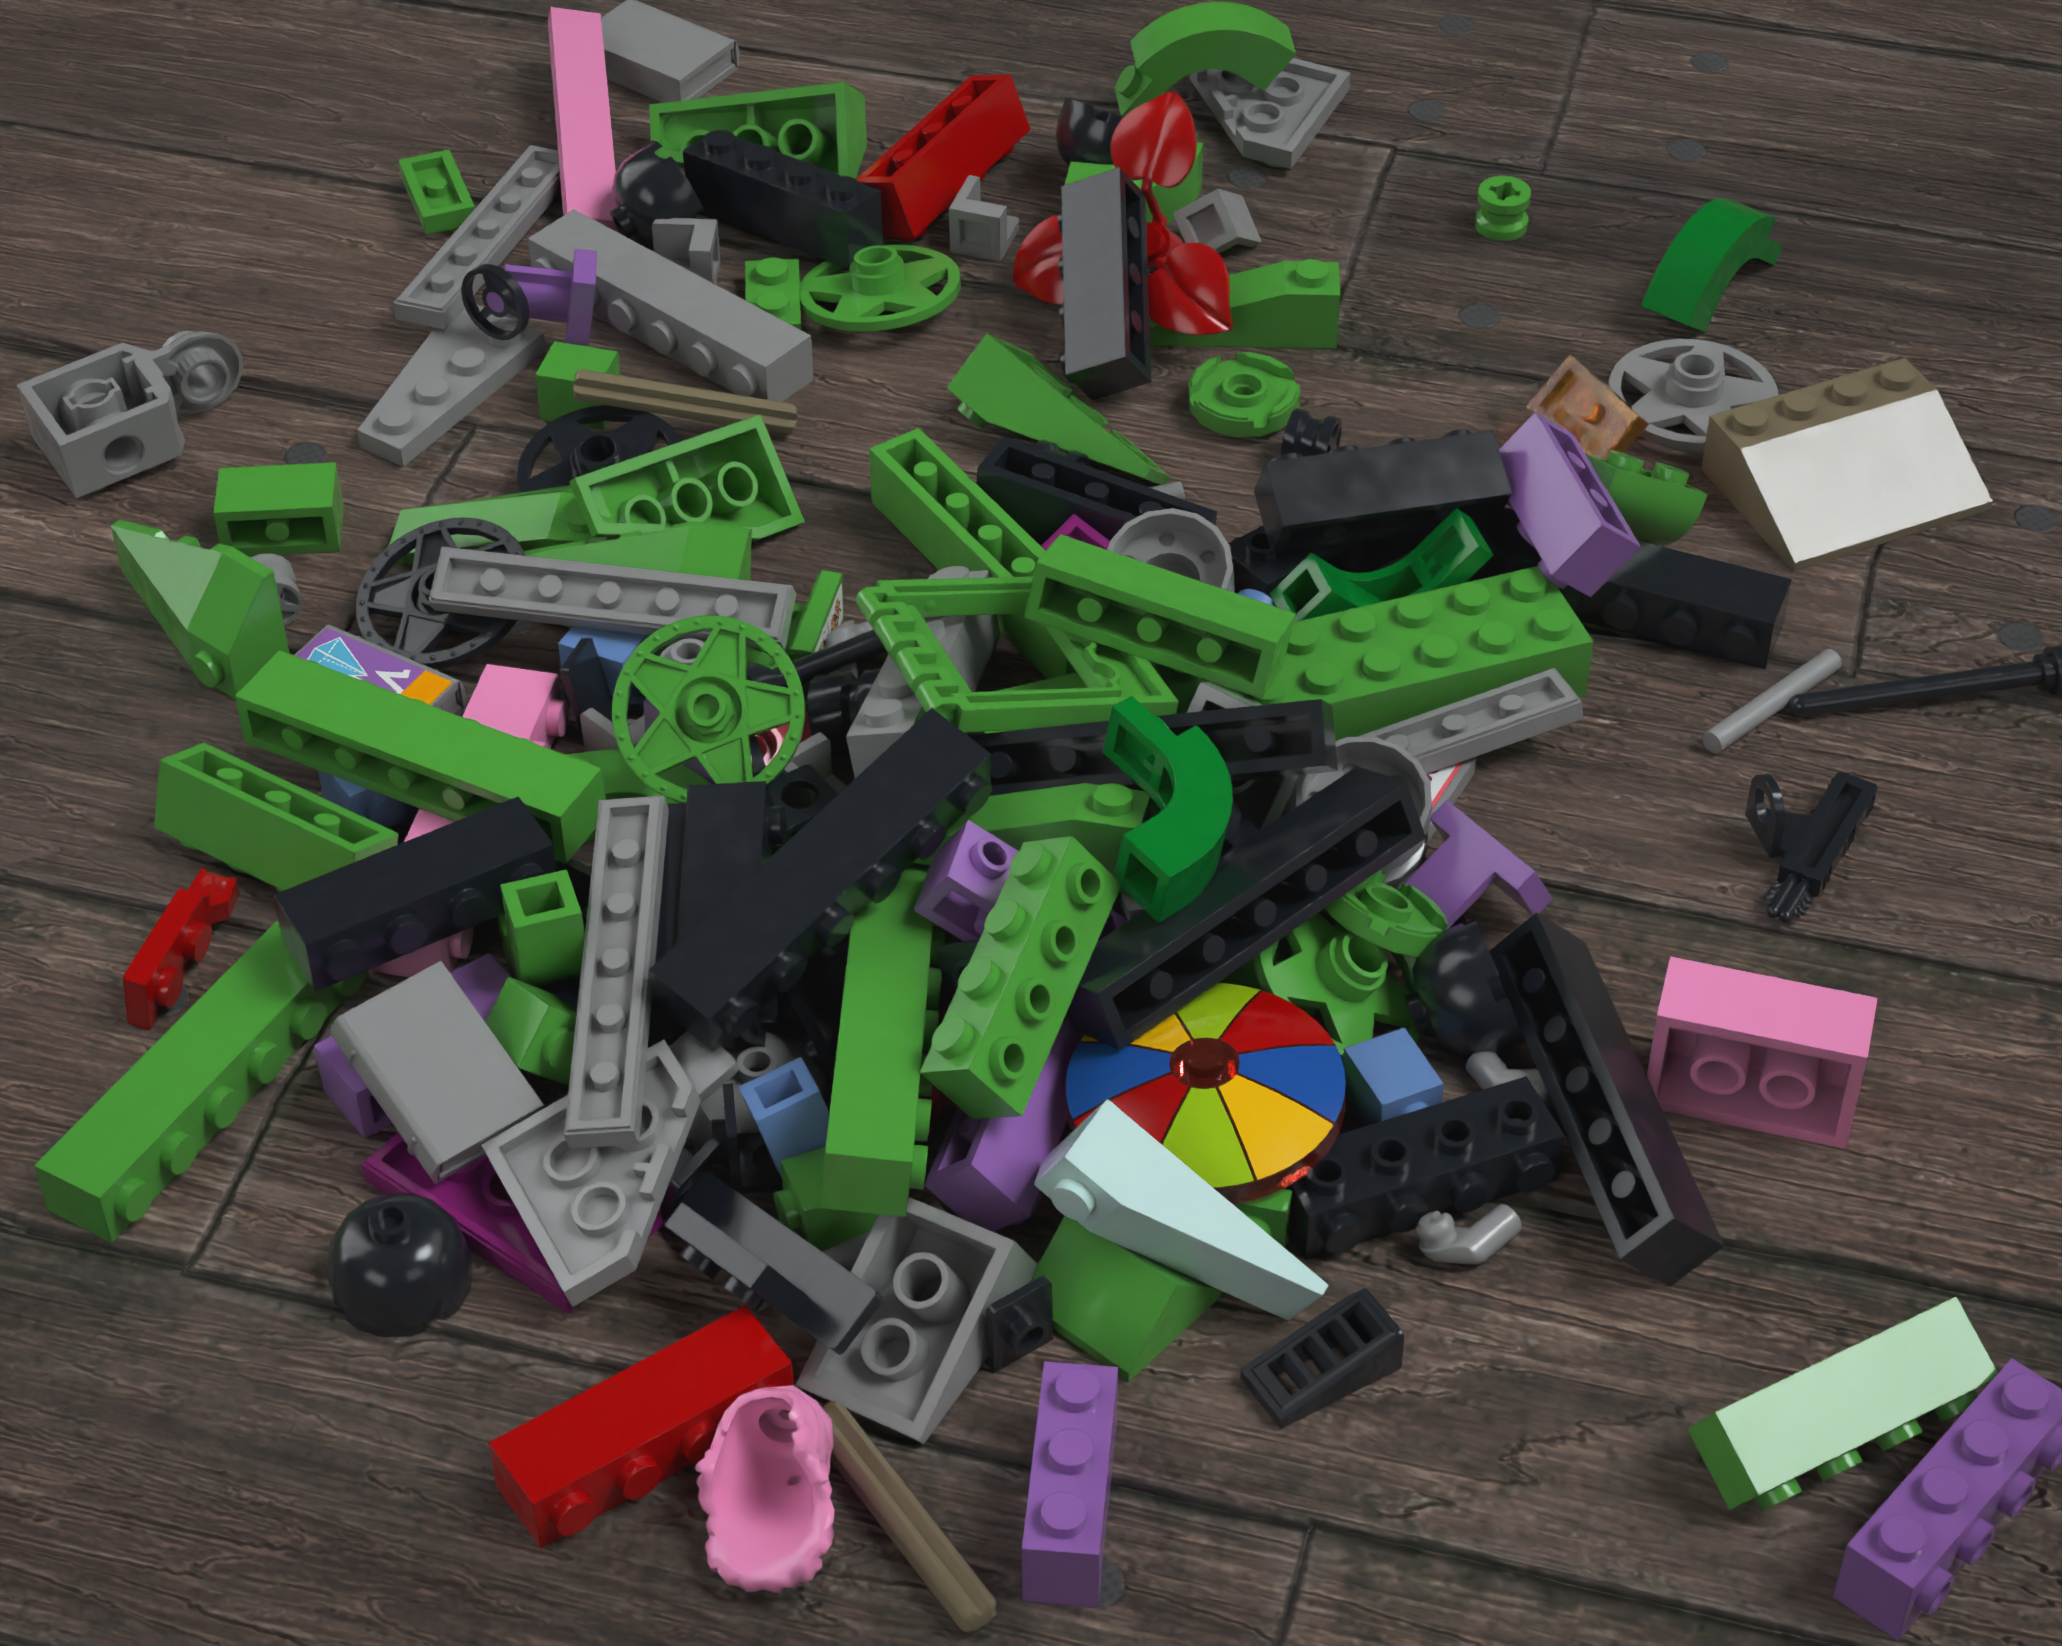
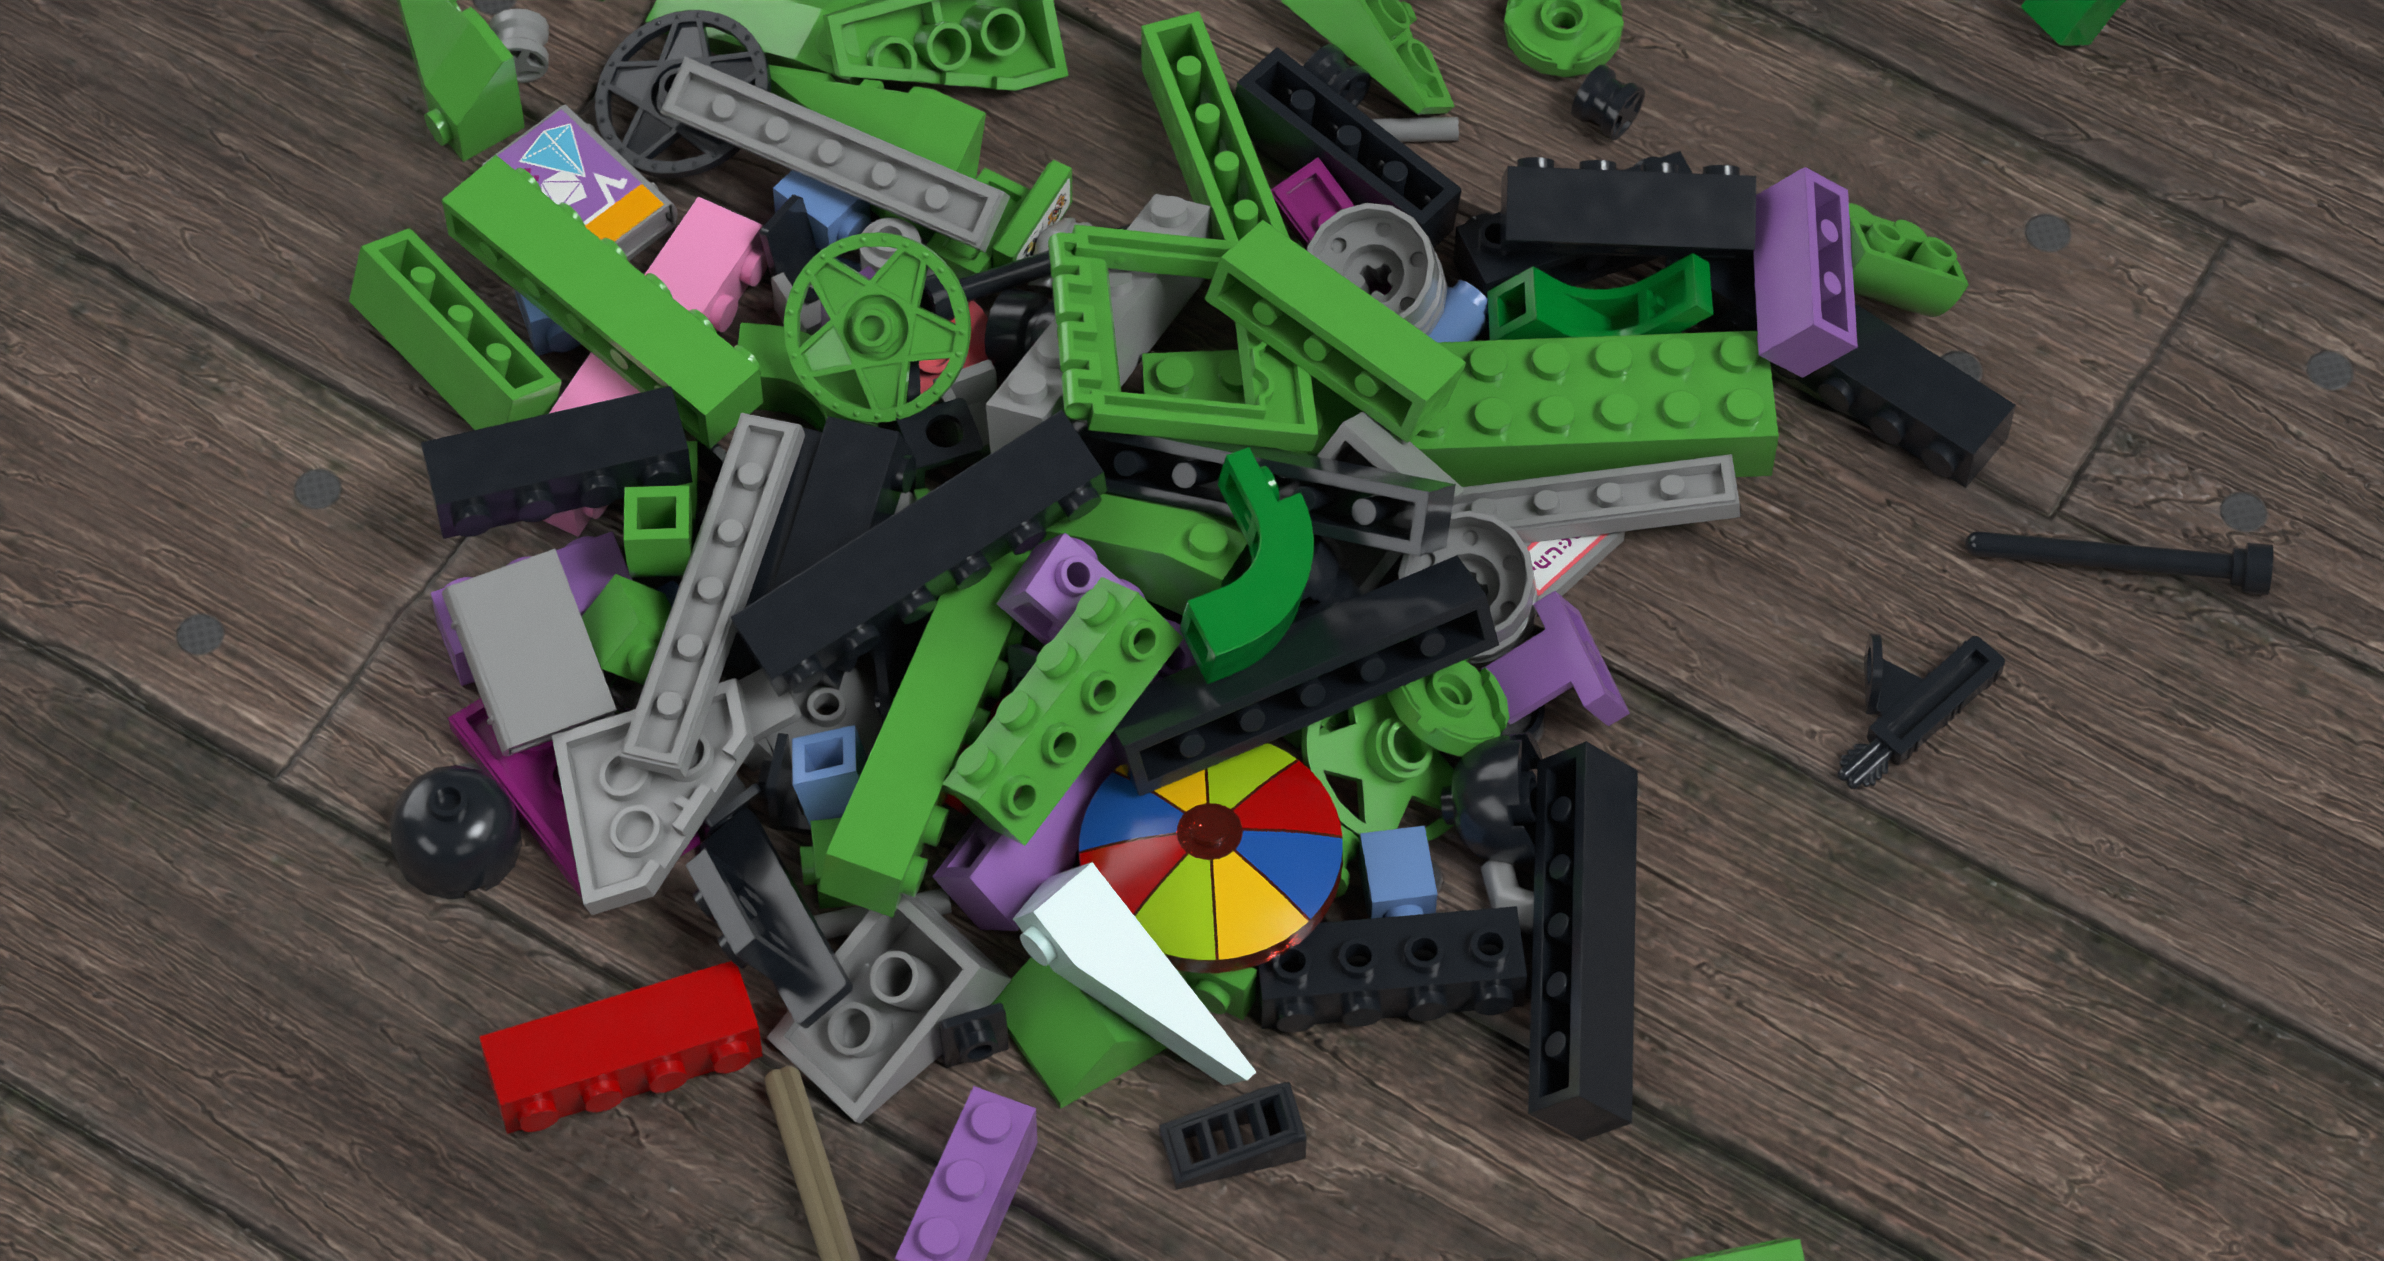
camera: 15 degrees right, 15 degrees up
bright green brick [34,920,368,1243] -> none
red hinge [122,869,238,1030] -> none
bright pink piece [695,1385,834,1593] -> none
light grey arm [1416,1204,1522,1265] -> none
clear orange bracket [1526,354,1649,459] -> none
light grey wheel [1608,339,1779,452] -> none
bright pink brick [1647,956,1878,1149] -> none
slope [1701,358,1993,572] -> none
light grey bar [1702,649,1842,754] -> none

